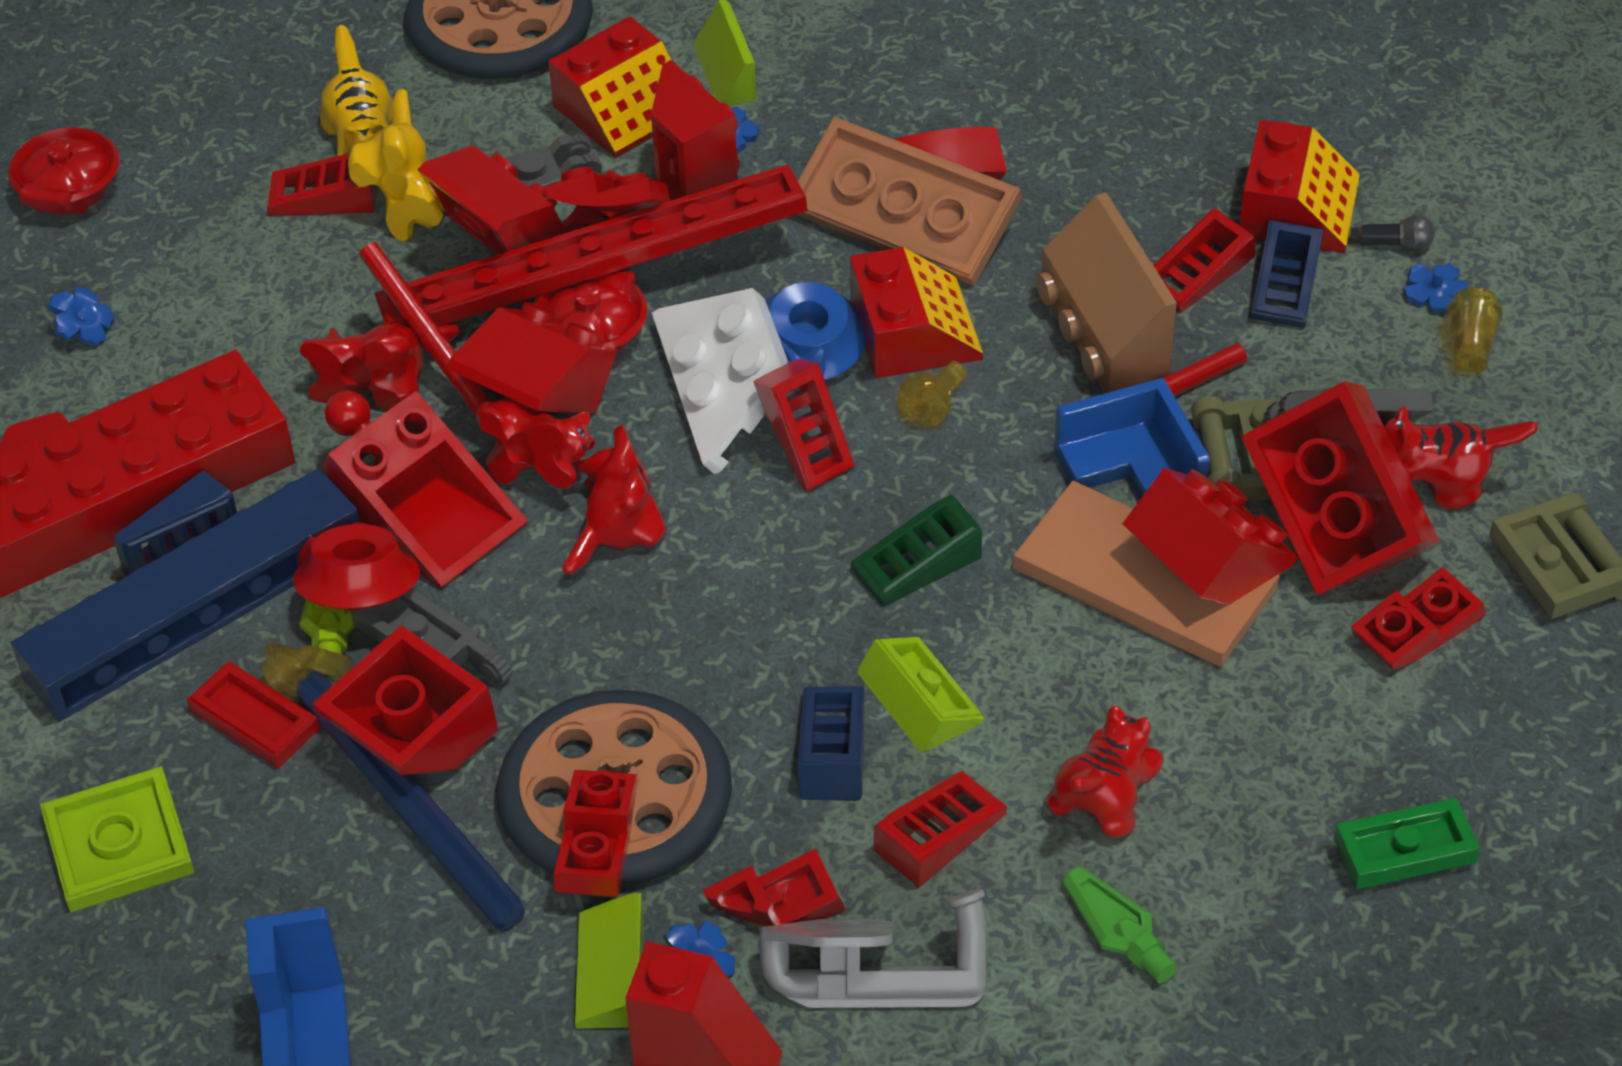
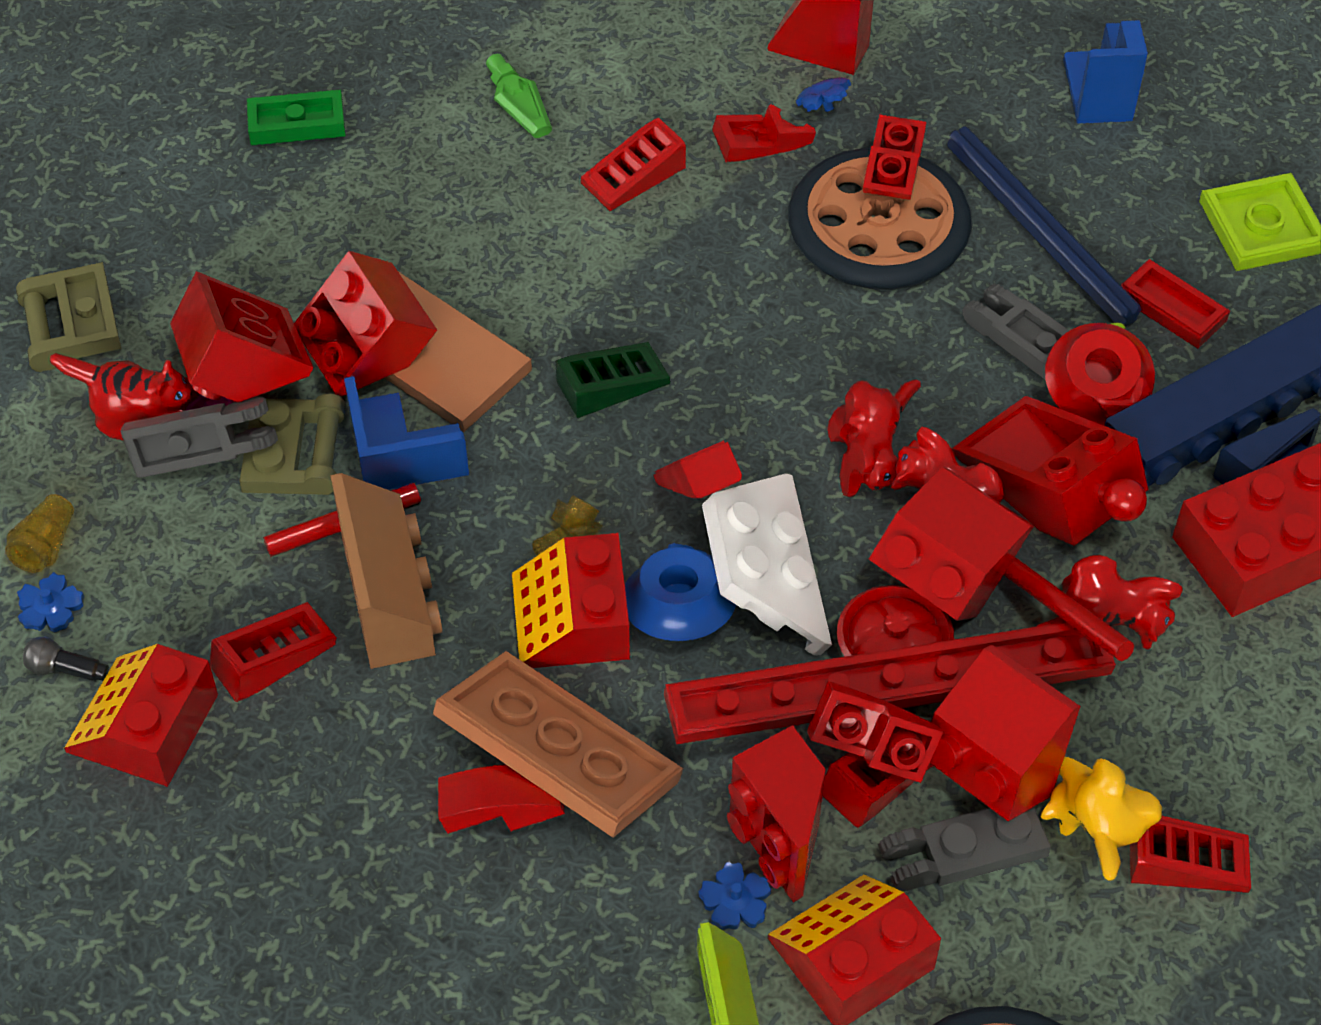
camera: 175 degrees left, 5 degrees up
clear yellow plate [261,642,351,697] -> none
red slope [312,625,499,775] -> none
yellow animal [319,24,393,156] -> none
lime slope [575,893,644,1029] -> none
light grey piece [760,889,987,1008] -> none
dark blue slope [798,686,865,801] -> none
lime slope [857,637,984,752] -> none
red animal [1045,706,1164,838] -> none
dark blue slope [1250,220,1323,328] -> none
red slope [1351,566,1485,670] -> none

